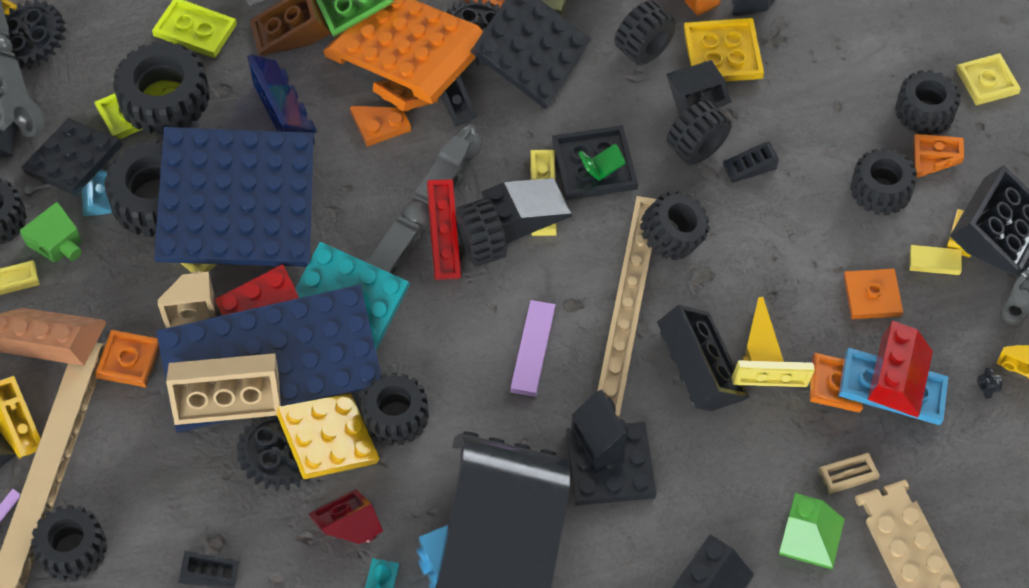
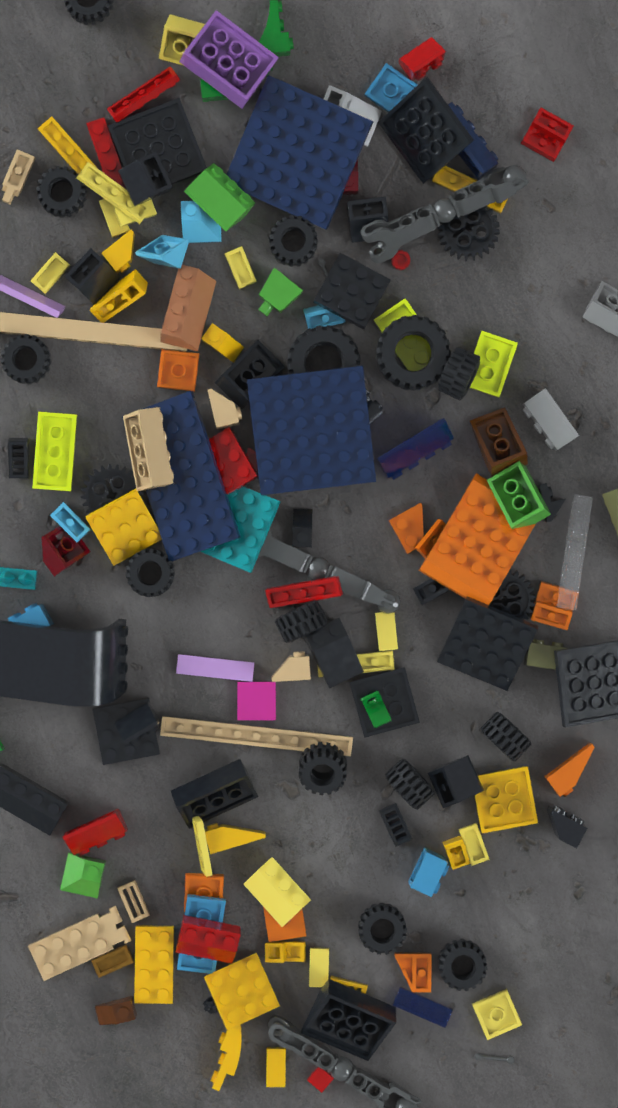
camera: 85 degrees right, 30 degrees up
none -> neon yellow plate [32,412,77,492]
none -> medium azure slope [50,502,91,542]
none -> red slope [63,808,128,856]
none -> pearl gold tile [91,944,134,978]
none -> reddish brown slope [95,996,137,1025]
none -> yellow plate [134,925,174,1004]
none -> yellow slope [201,323,244,363]
none -> yellow plate [204,953,280,1031]
none -> black slope [215,340,285,410]
none -> dark pink tile [237,682,276,720]
none -> light yellow slope [243,857,311,927]
none -> yellow slope [265,941,306,963]
none -> tan slope [272,651,311,682]
none -> black slope [292,509,313,548]
none -> light yellow tile [375,612,398,651]
none -> red tile [391,250,411,270]
none -> clear blue tile [392,987,453,1028]
none -> dark azure brick [408,847,449,897]
none -> black tyre [438,347,480,401]
none -> yellow slope [443,836,470,870]
none -> light yellow tile [459,823,490,866]

